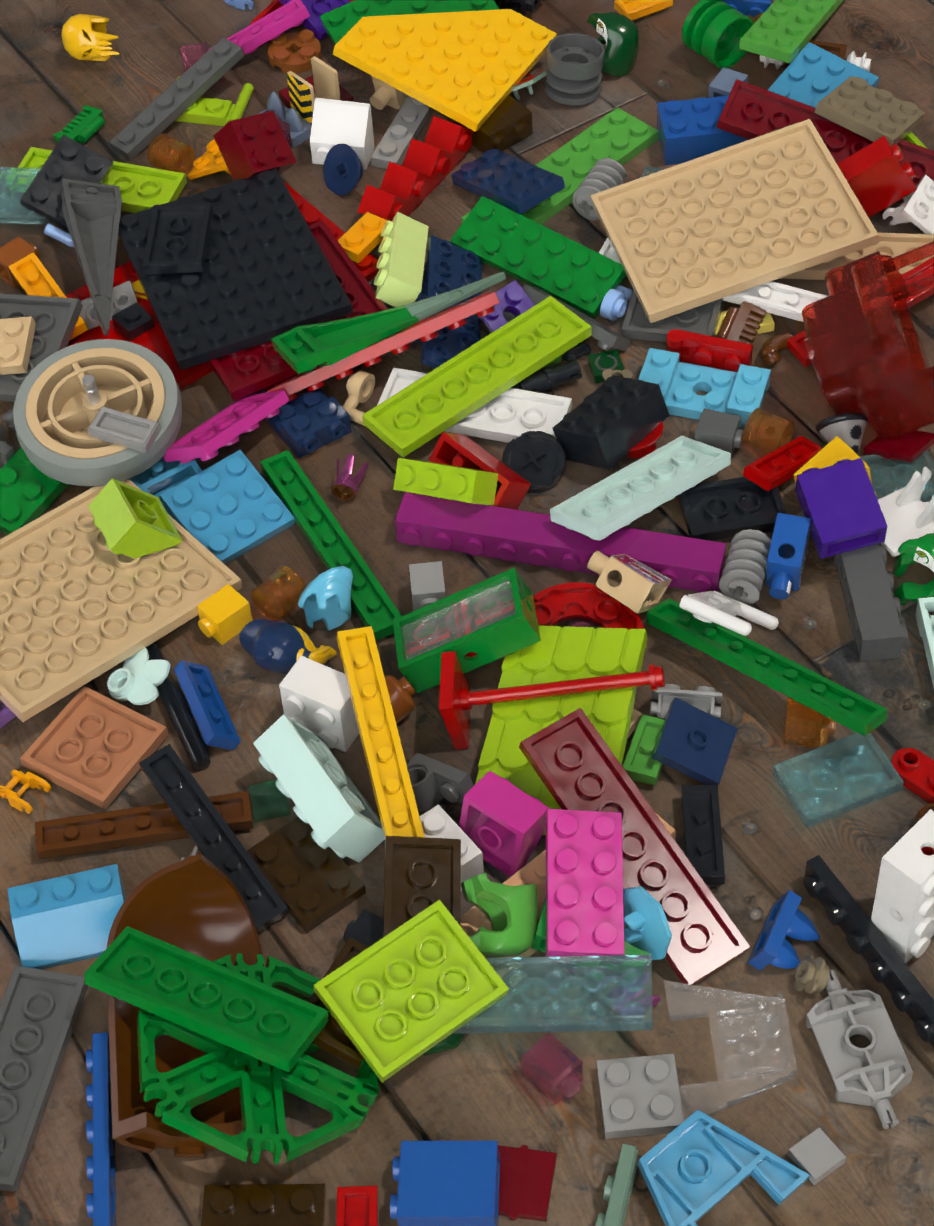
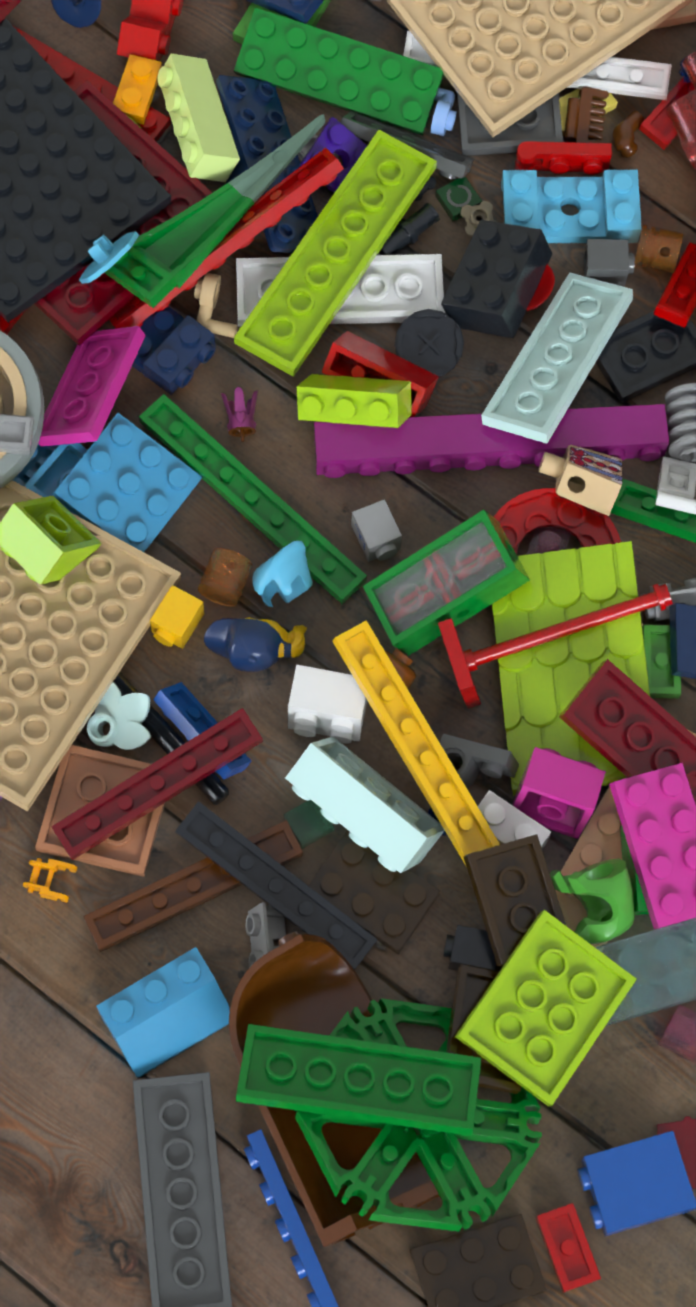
camera: 25 degrees left, 20 degrees up
none -> dark red plate [51,708,263,861]
none -> medium azure piece [79,231,139,284]

